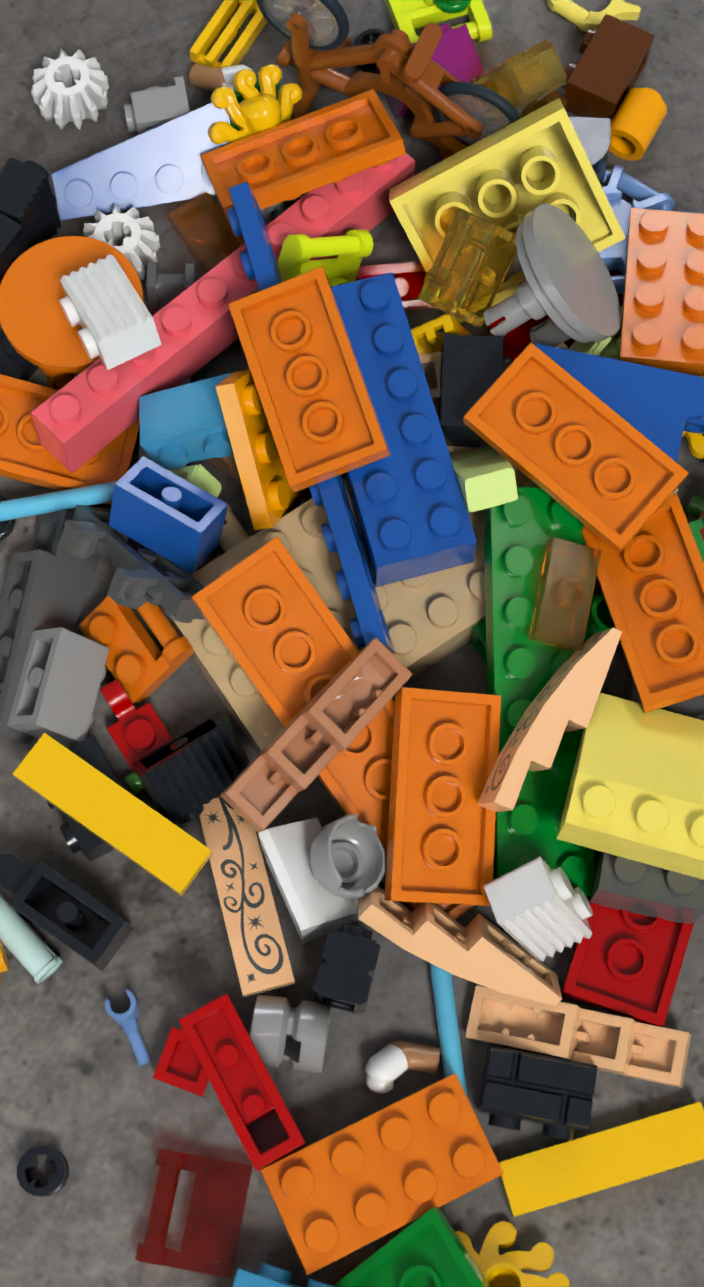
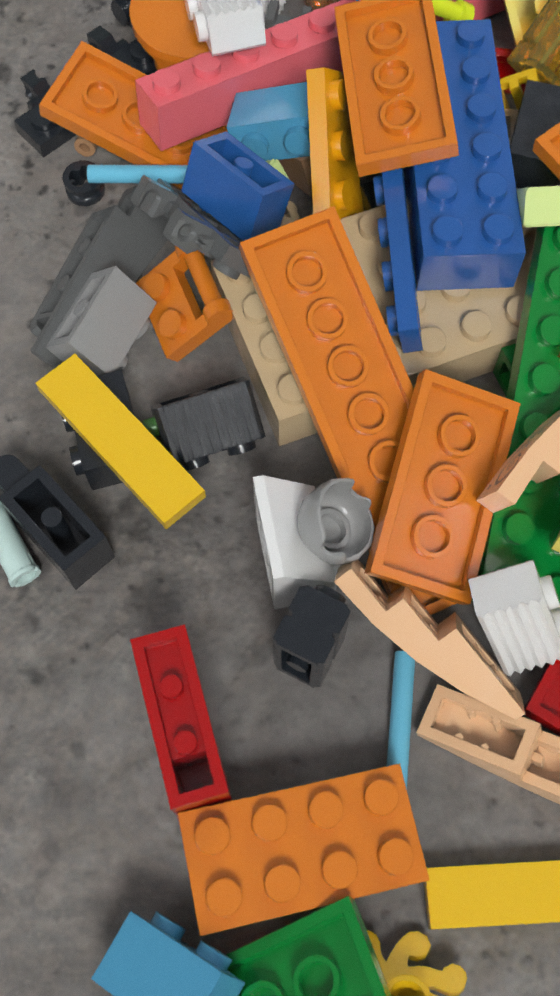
camera: 15 degrees right, 5 degrees down
red plate [100,679,173,772] -> none
medium blue hand [105,989,151,1066] -> none
clear red plate [135,1148,253,1279] -> none
red plate [152,1027,210,1098] -> none
light nougat slope [199,796,295,997] -> none
nougat slope [220,637,413,832] -> none
light grey wheel [250,994,332,1074] -> none
arm [365,1041,440,1094] -> none
black brick [478,1046,597,1141] -> none

